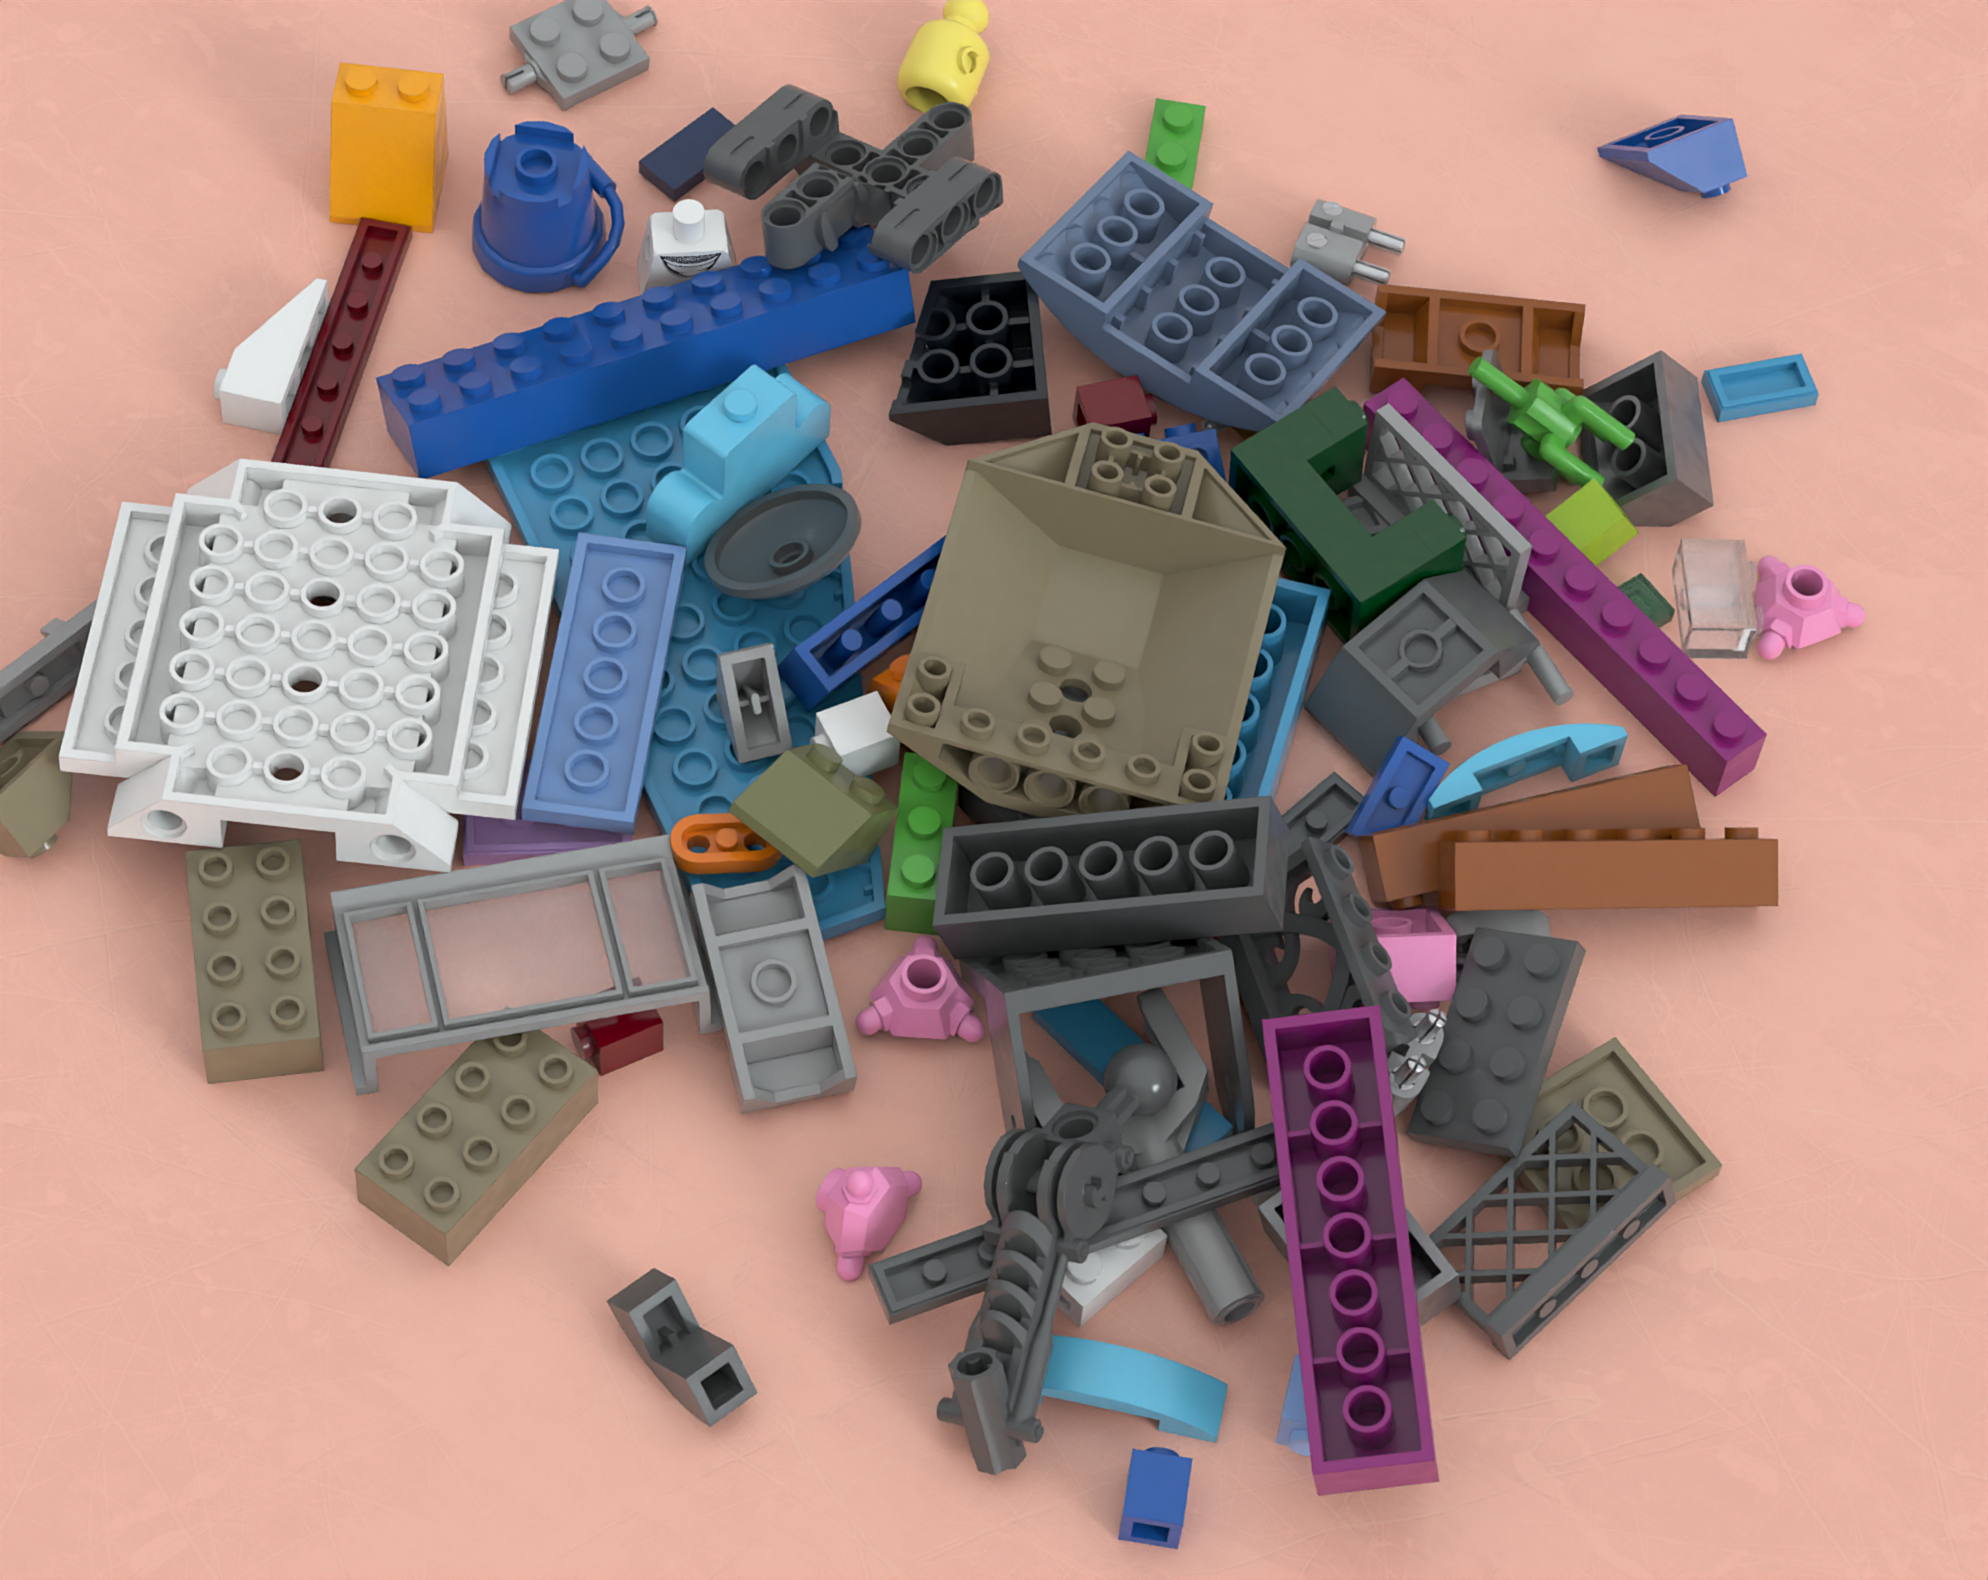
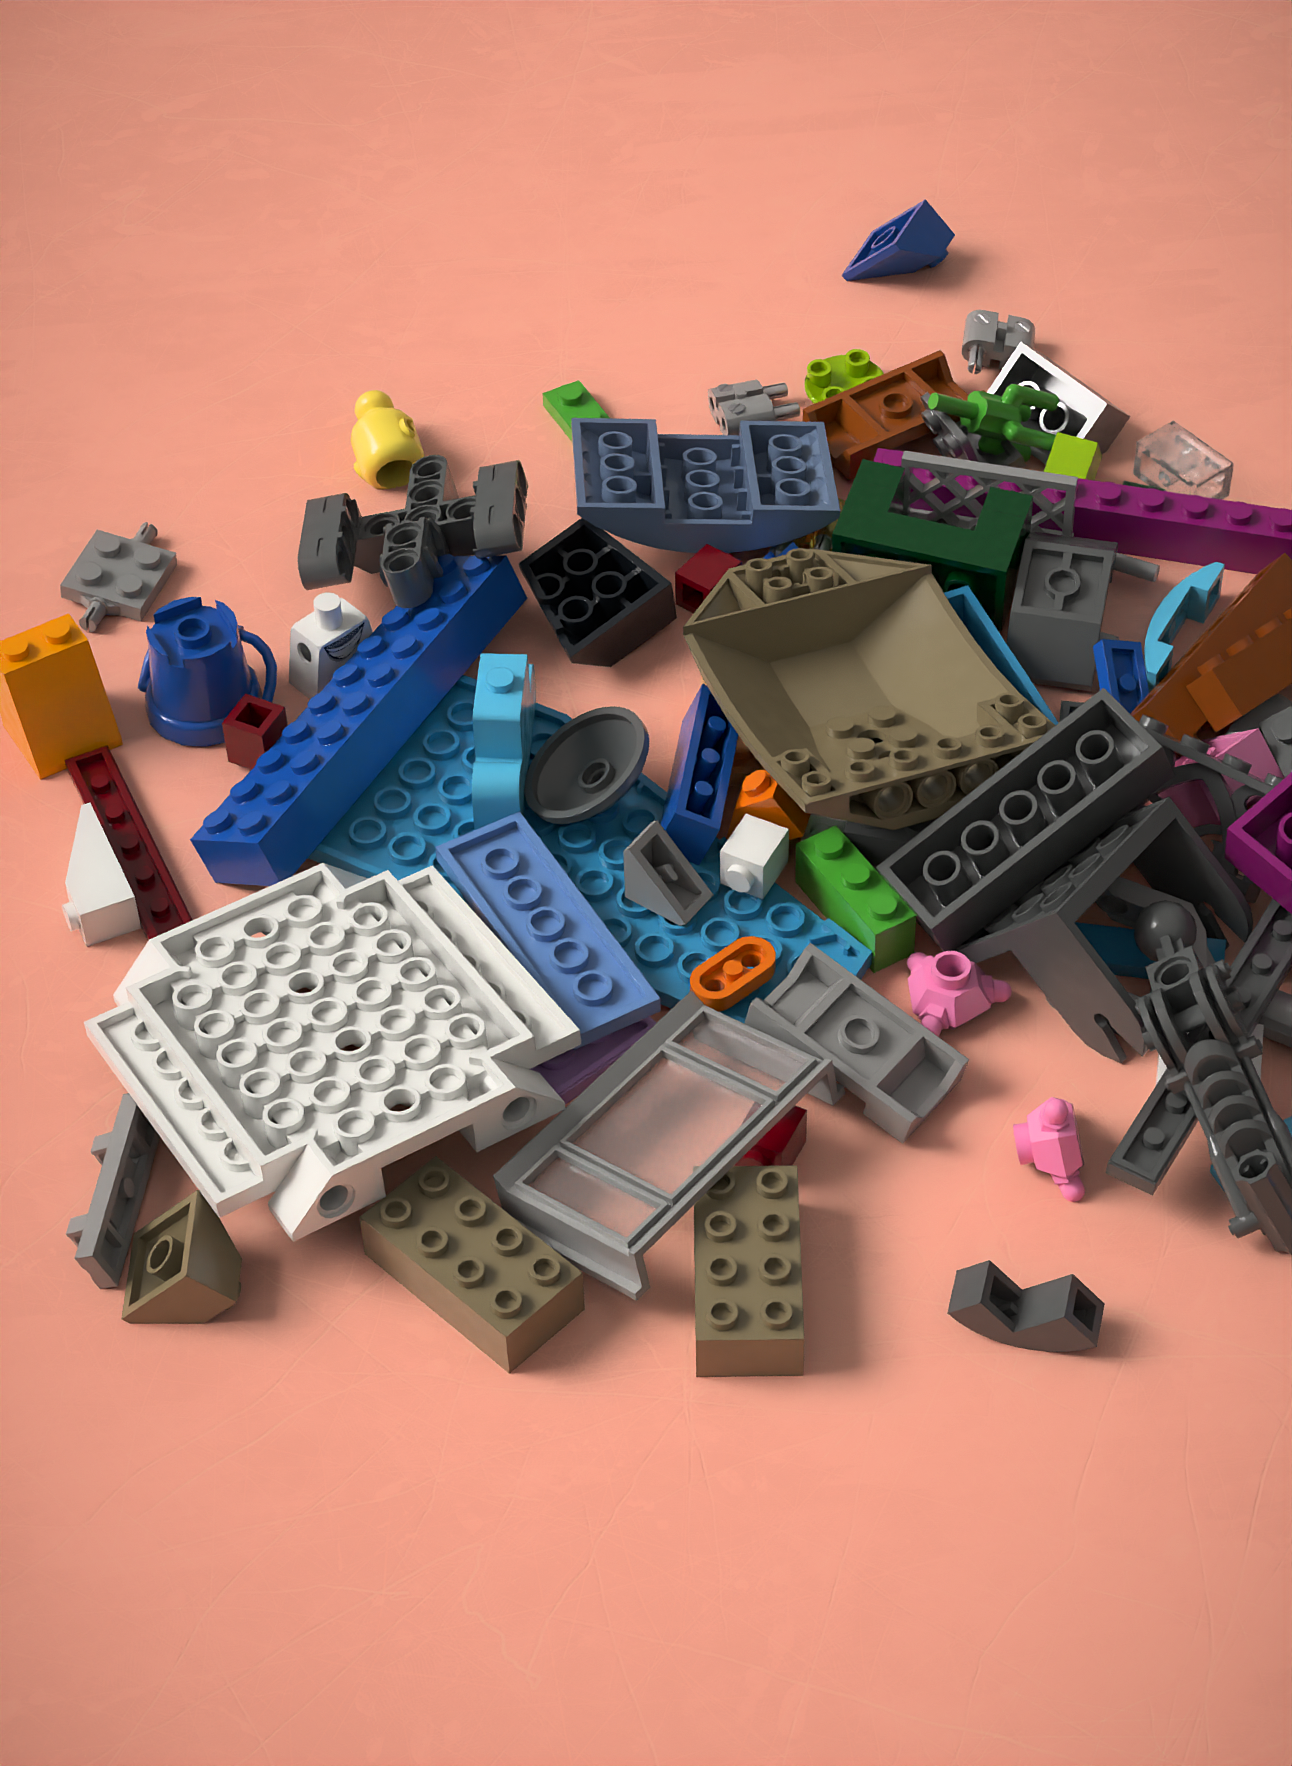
camera: 30 degrees left, 10 degrees down
dark blue tile [639,107,735,202] -> none
olive slope [728,743,899,878] -> none
dark azure tile [1701,353,1819,422] -> none
bright pink rock [1755,555,1866,660] -> none
none -> dark red brick [222,693,288,770]
none -> lime dish [804,349,884,404]
none -> light grey piece [962,310,1035,374]

